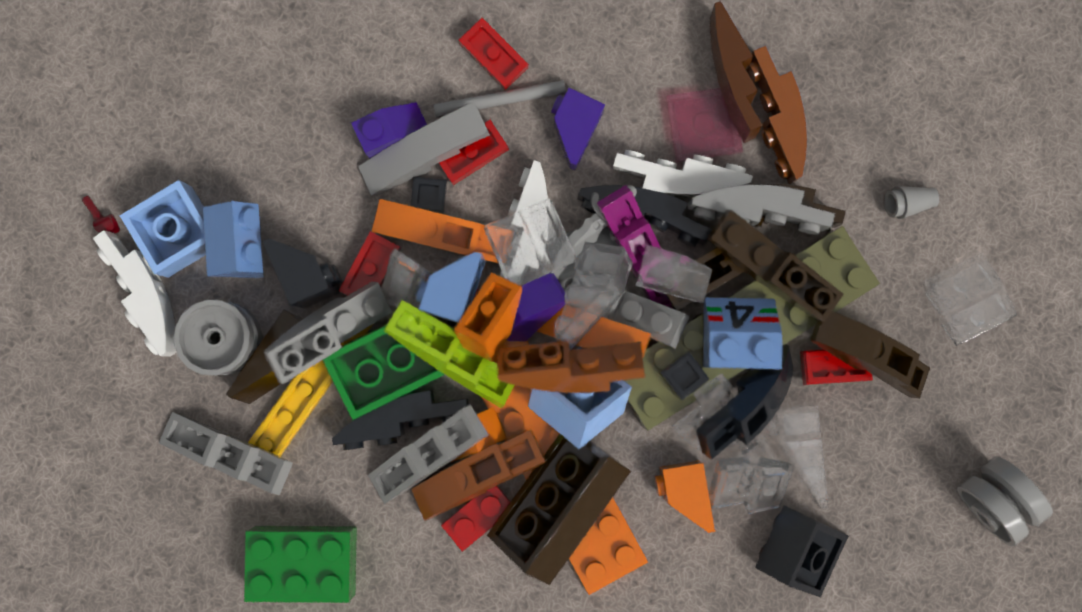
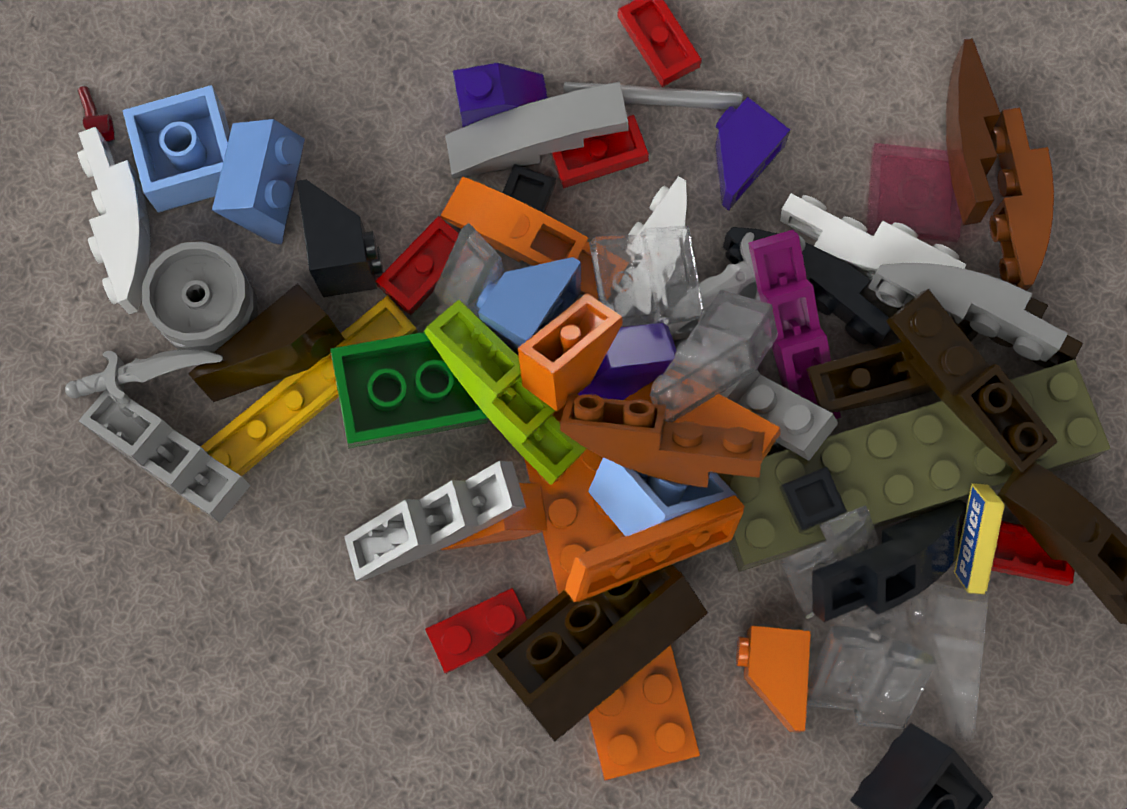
camera: 15 degrees right, 10 degrees down
green brick [244,526,357,603] -> none
light grey slope [264,282,392,384] -> none
black slope [332,390,469,450] -> none
dark orange slope [411,430,546,521] -> none
clear slope [635,245,712,303] -> none
medium blue slope [703,298,782,369] -> none
none -> light grey piece [65,349,223,404]
none -> orange tile [565,495,745,602]
none -> light yellow tile [954,483,1005,594]

